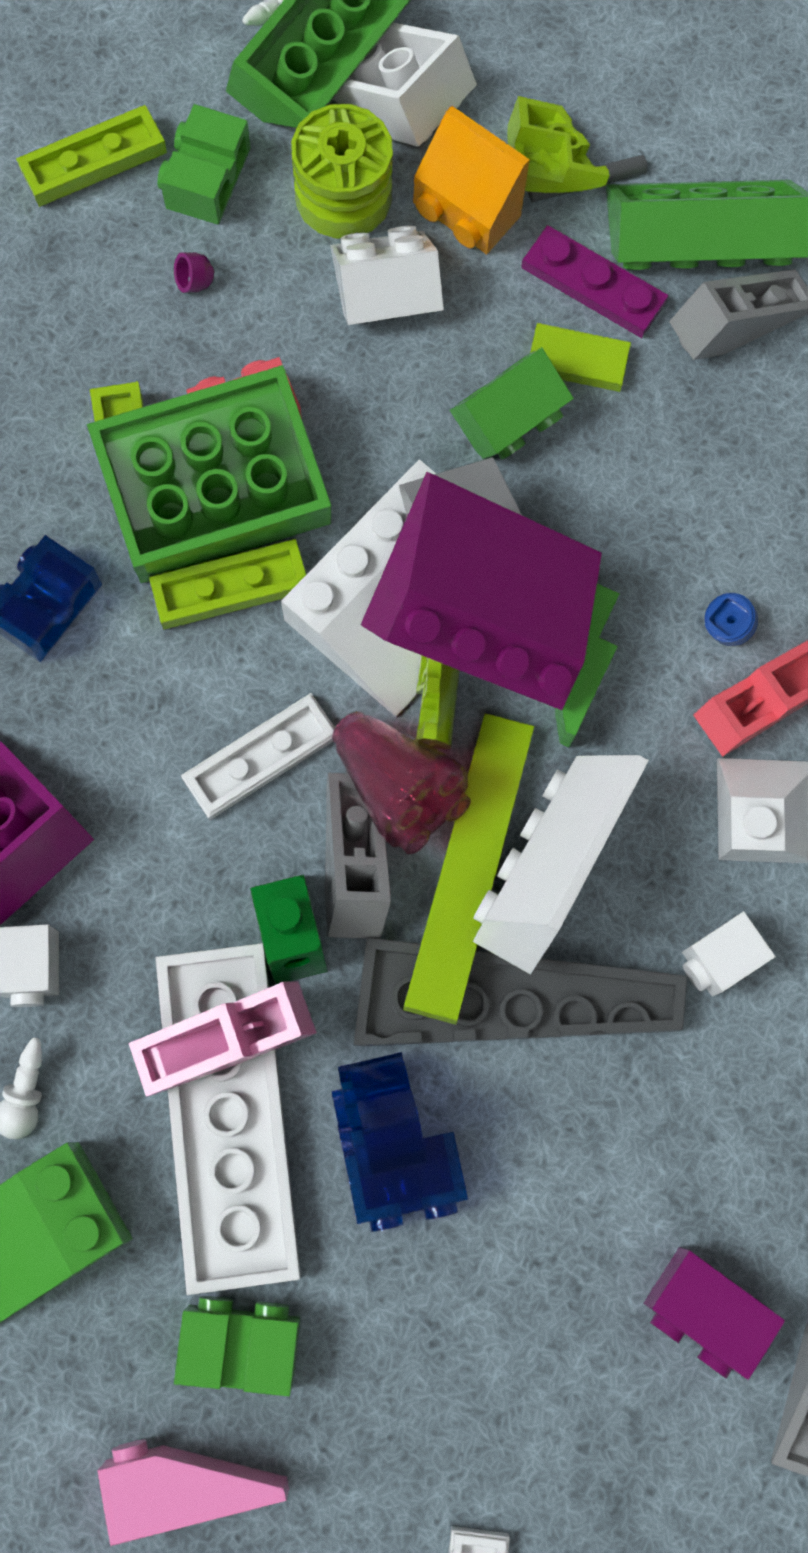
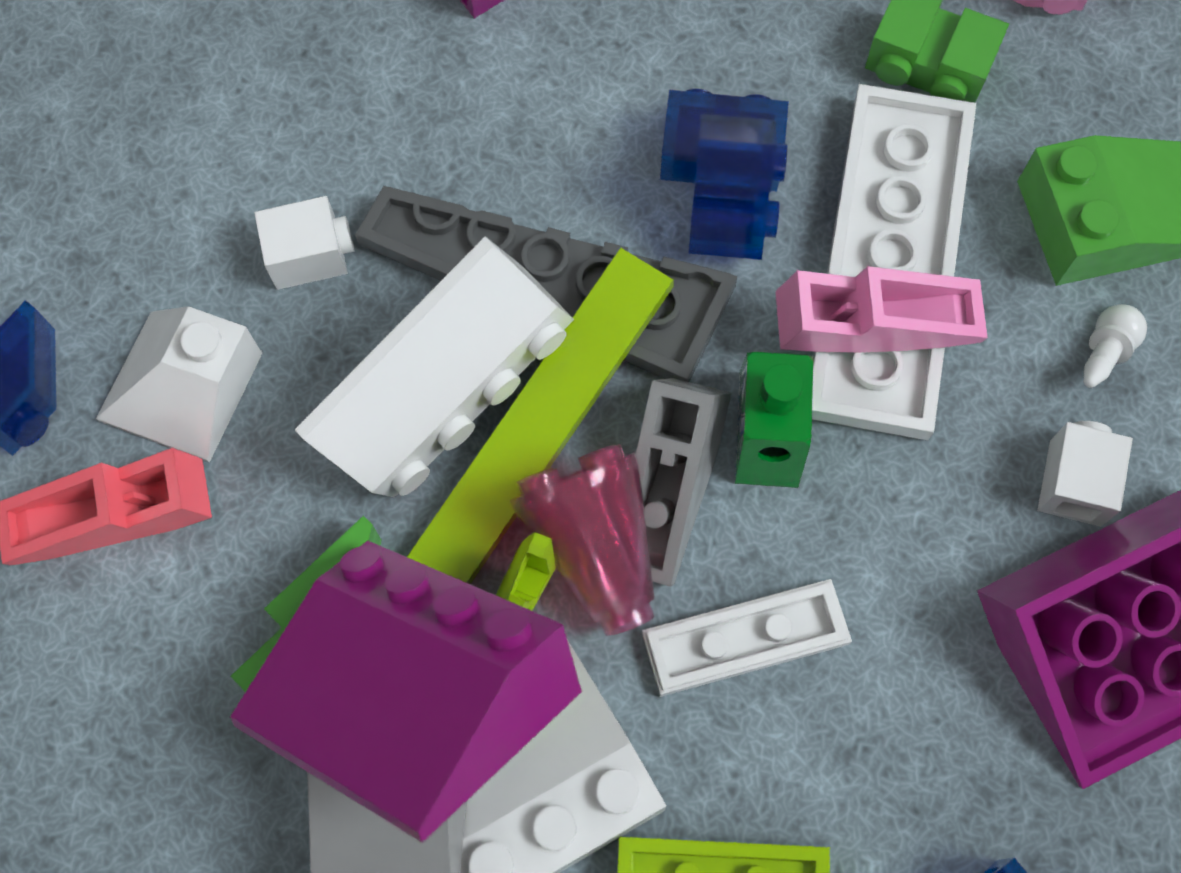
camera: 155 degrees left, 5 degrees down
blue tile [705,593,758,646] -> none

